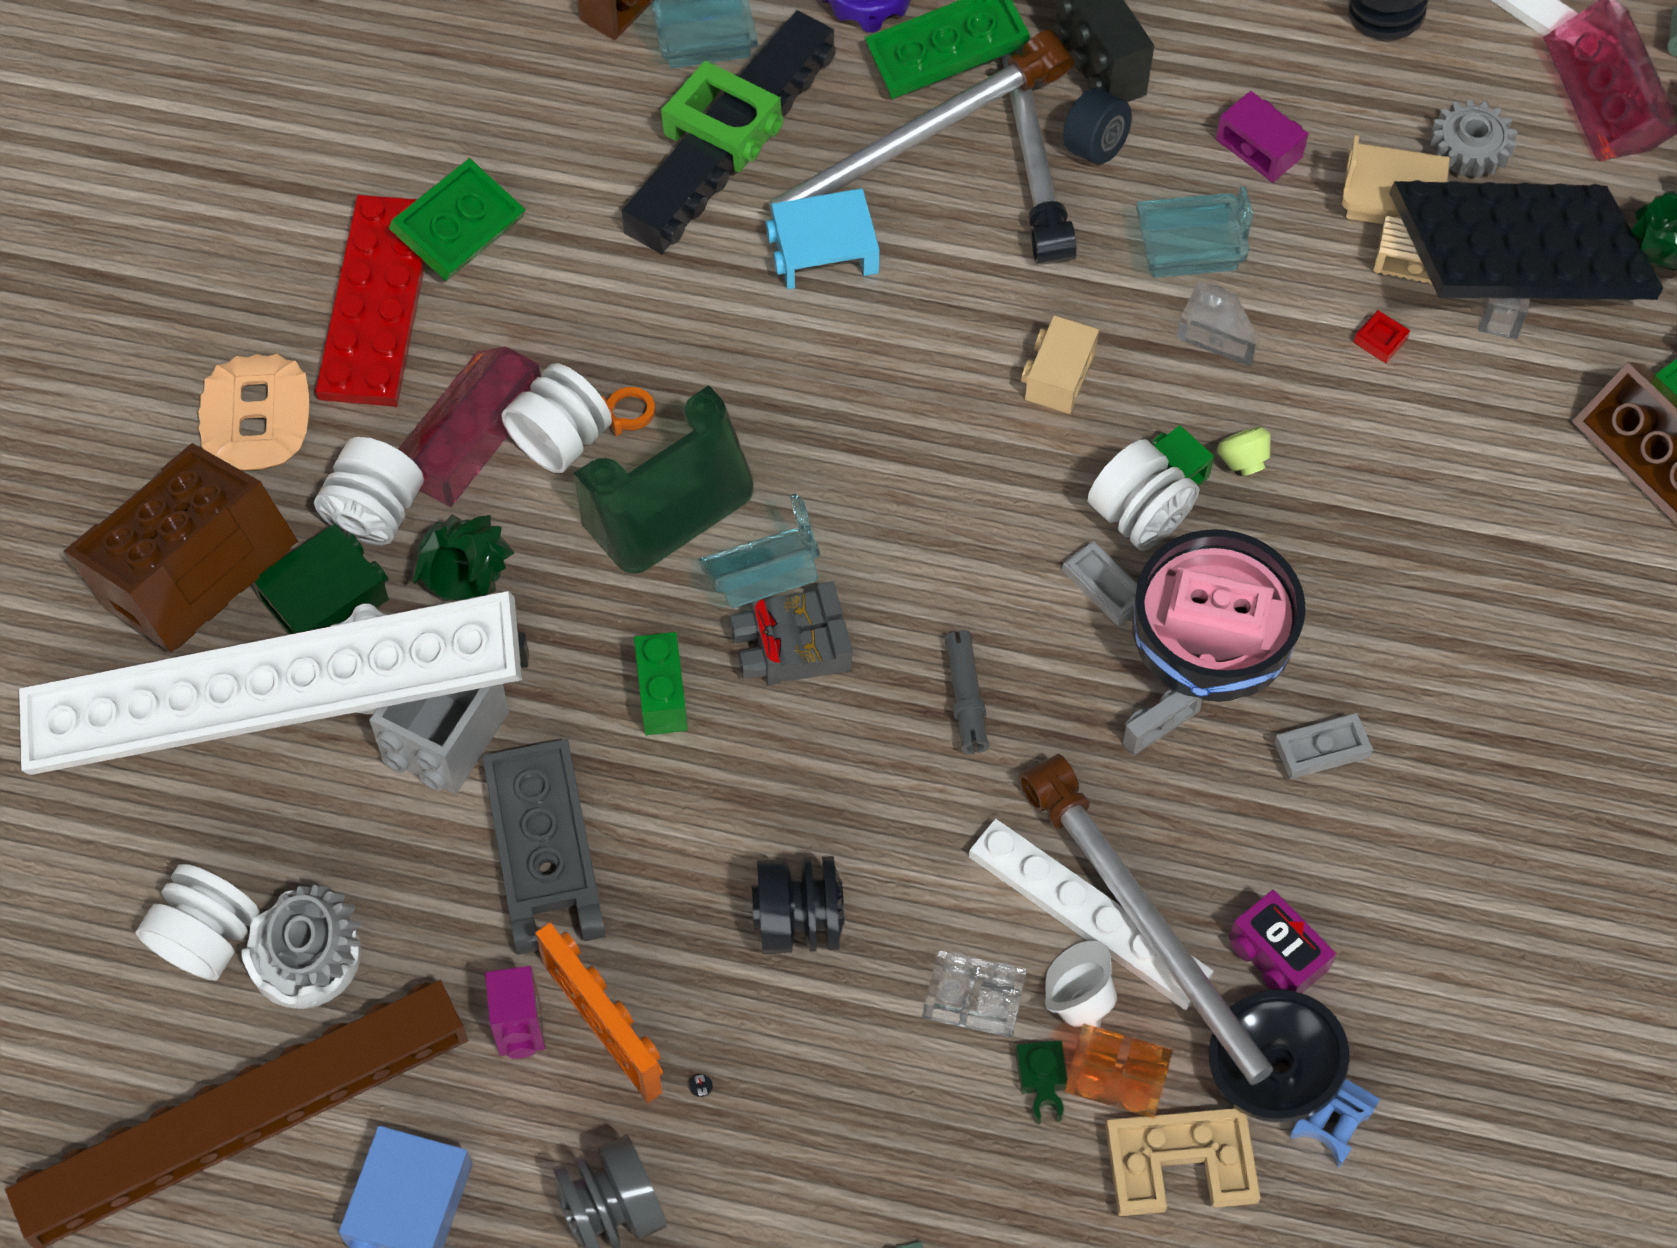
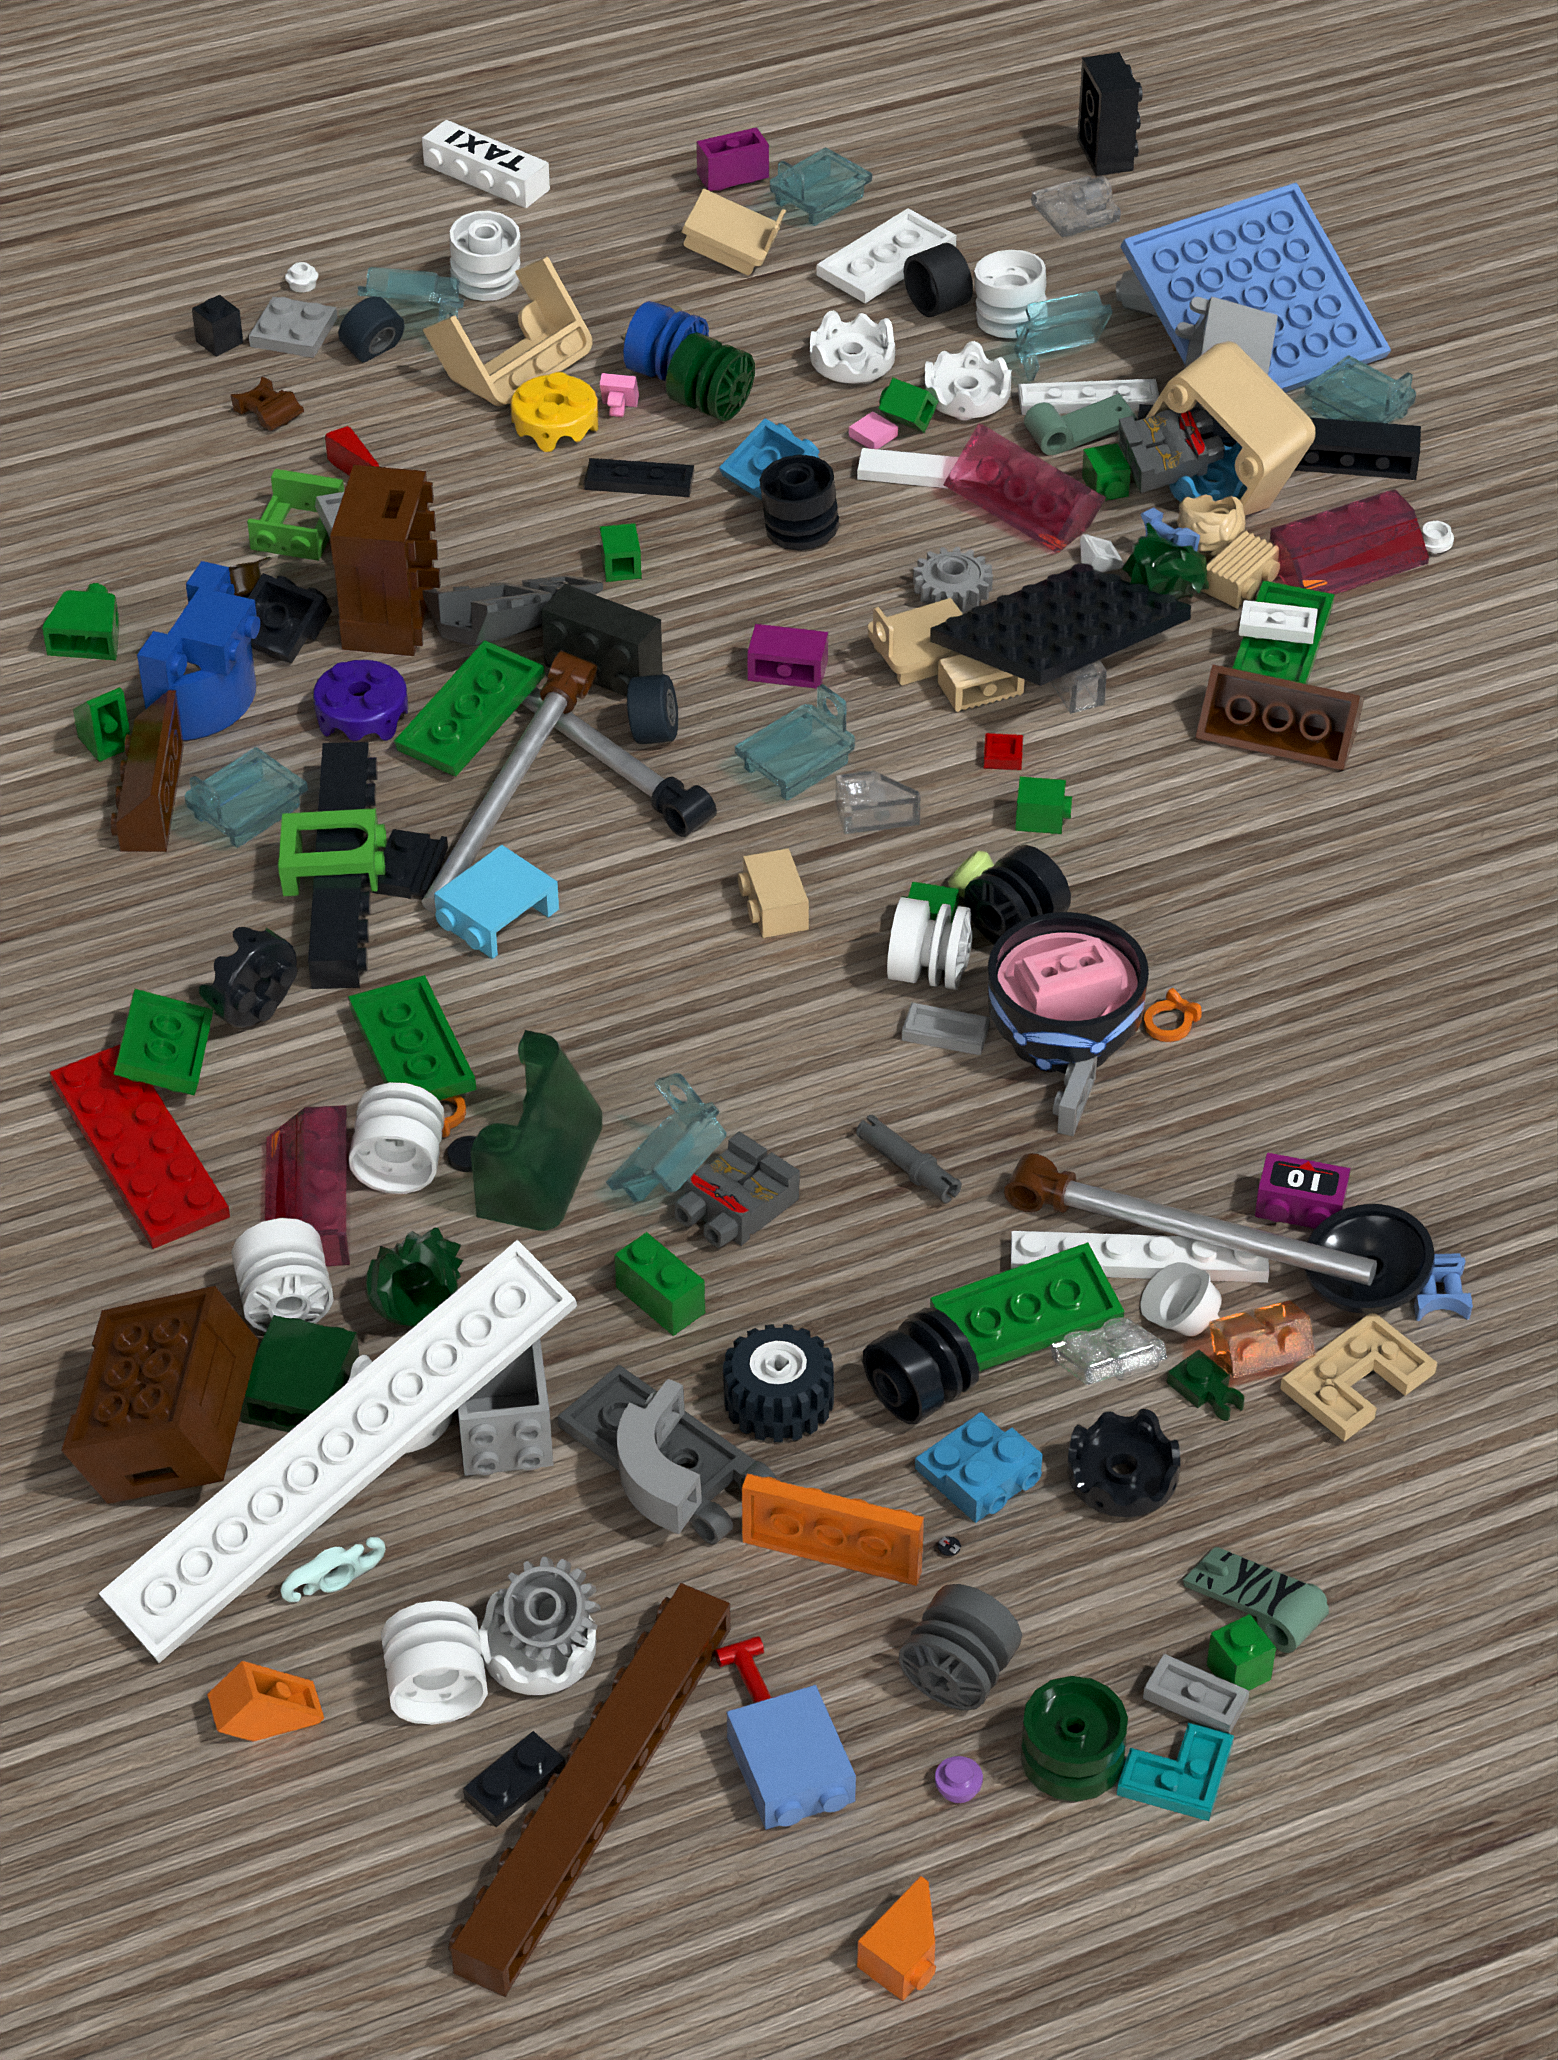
camera: 35 degrees left, 15 degrees down
light nougat piece [198,354,309,471] -> none
magenta brick [485,966,545,1059] -> none
light grey plate [1274,713,1373,780] -> none
none -> black plate [199,927,298,1028]
none -> orange slope [207,1661,324,1742]
none -> light aqua piece [281,1537,386,1603]
none -> green plate [348,975,477,1101]
none -> black plate [373,829,448,900]
none -> black piece [448,1136,490,1172]
none -> black plate [463,1731,566,1827]
none -> light grey arch [617,1379,702,1534]
none -> red piece [714,1636,779,1704]
none -> black wheel [723,1324,834,1442]
none -> dark azure plate [915,1412,1043,1523]
none -> green plate [930,1242,1125,1371]
none -> black wheel [964,845,1071,944]
none -> green brick [1015,776,1072,834]
none -> black plate [1067,1409,1180,1518]
none -> white slope [1080,534,1124,572]
none -> orange piece [1144,988,1202,1042]

